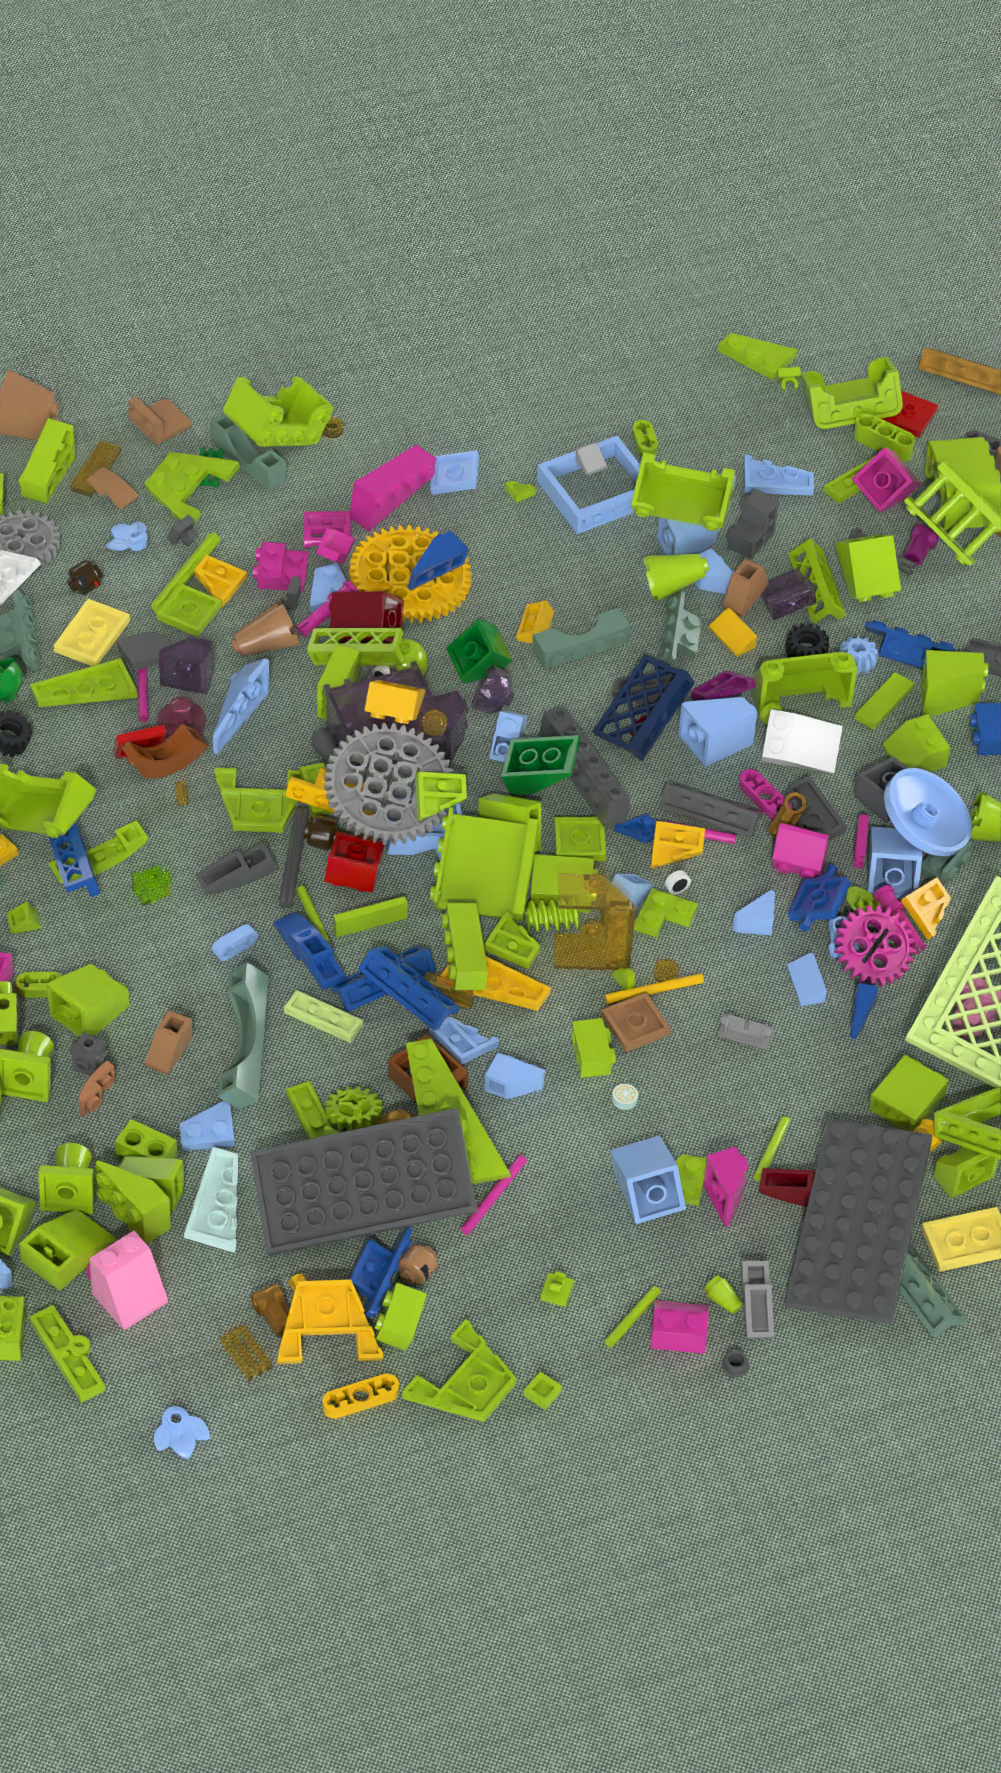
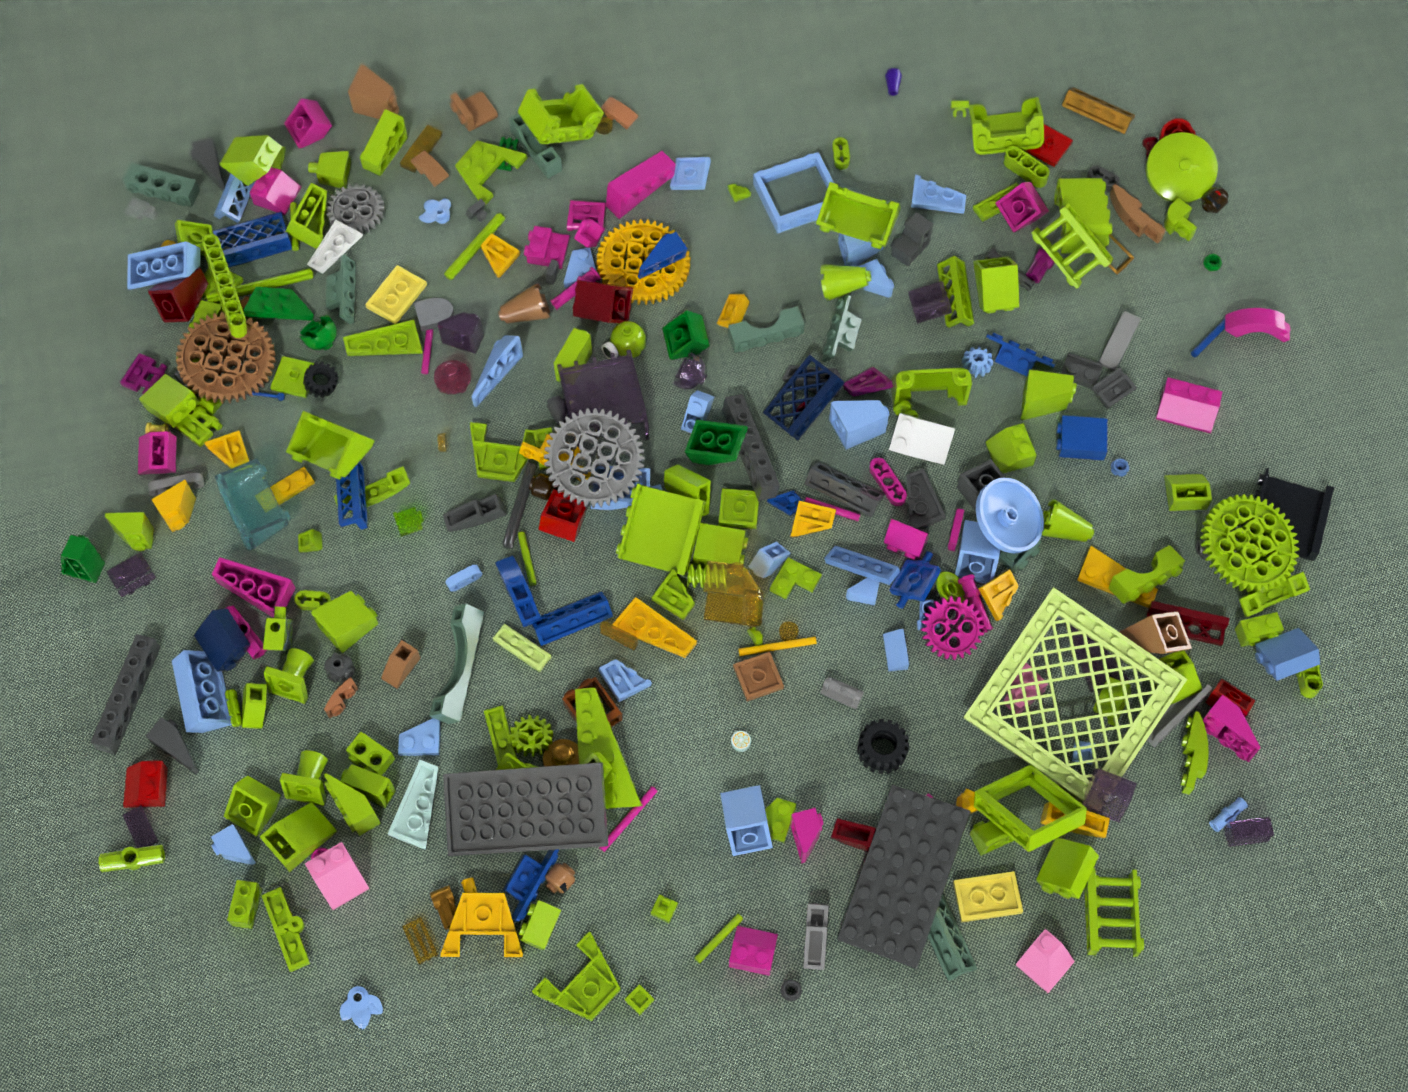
camera: 10 degrees right, 15 degrees up
dark brown head [66,560,103,595] -> none
red plate [113,725,166,759] -> none
dark orange arch [122,724,209,778] -> none
lime plate [157,583,222,637] -> none
lime fence [307,628,404,666] -> none
yellow beam [322,1374,399,1419] -> none
lime tile [333,896,408,938] -> none
blue fence [358,946,460,1030] -> none
yellow slope [365,680,426,724] -> none
lime wing [415,772,467,821] -> none
clear yellow tile [422,710,447,735] -> none
clear purple slope [429,690,468,762] -> none
lime brick [441,903,488,990] -> none
light blue slope [484,1053,545,1099] -> none
lime brick [571,1018,616,1078] -> none
light grey slope [576,443,607,476] -> none
white tile [665,870,691,895] -> none
lime cone [704,1275,744,1315] -> none
yellow slope [709,608,757,657] -> none
lime wing [718,333,798,380] -> none
medium nougat slope [723,559,769,618] -> none
lime bar [753,1116,790,1182] -> none
pearl gold piece [767,792,806,839] -> none
black tyre [785,623,829,658] -> none
blue slope [850,983,878,1039] -> none
lime tile [854,672,915,730] -> none
lime brick [869,1055,949,1131] -> none
none -> nougat slope [600,97,639,130]
none -> medium blue plate [825,546,900,585]
none -> black tyre [857,719,909,774]
none -> dark purple cone [885,68,902,96]

